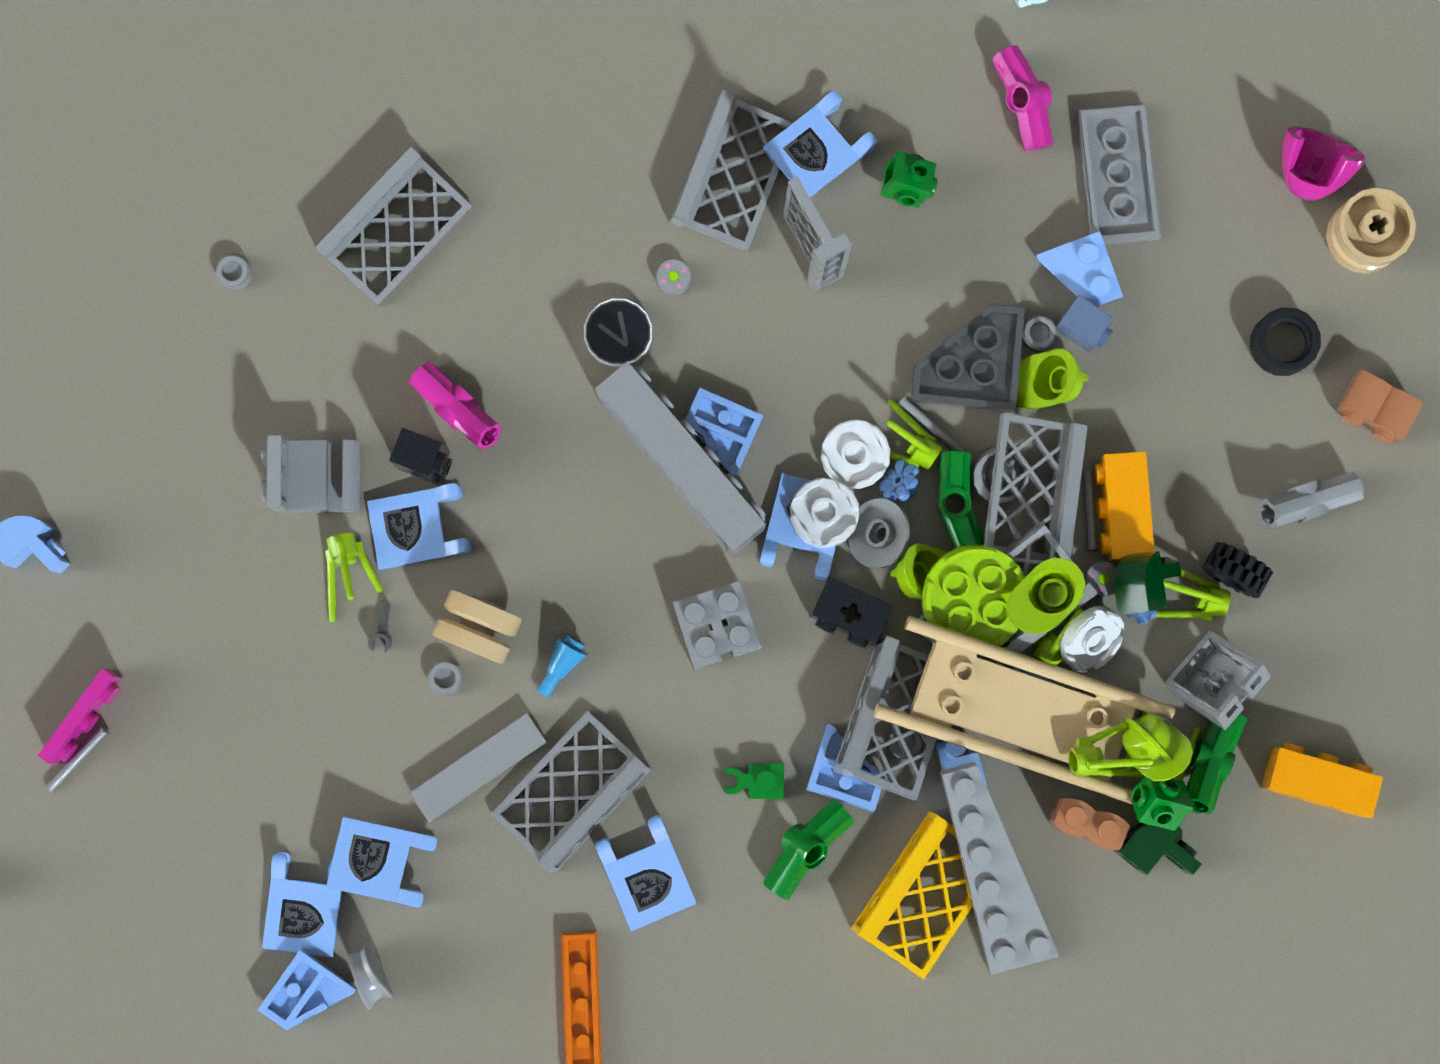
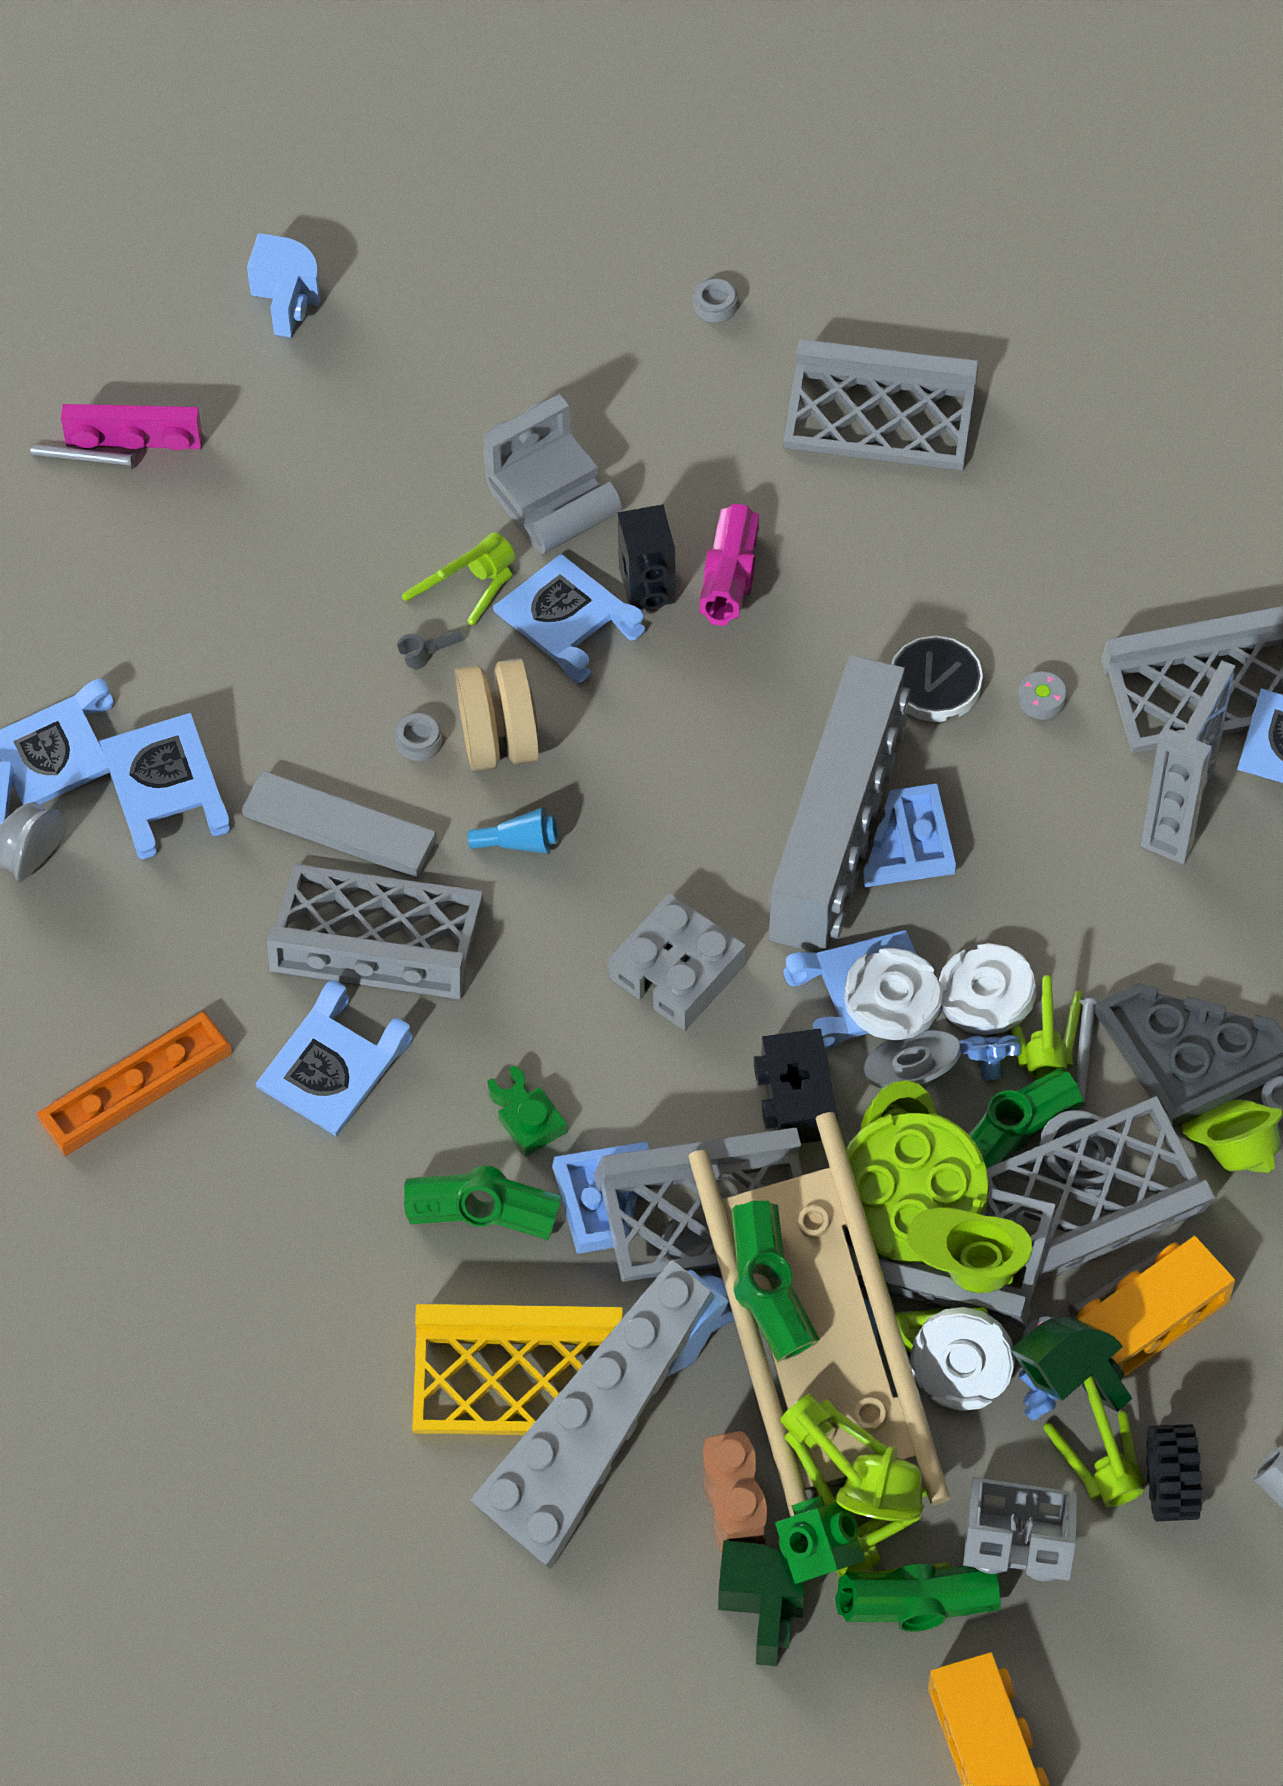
camera: 60 degrees right, 25 degrees down
none -> green piece [731,1201,820,1362]

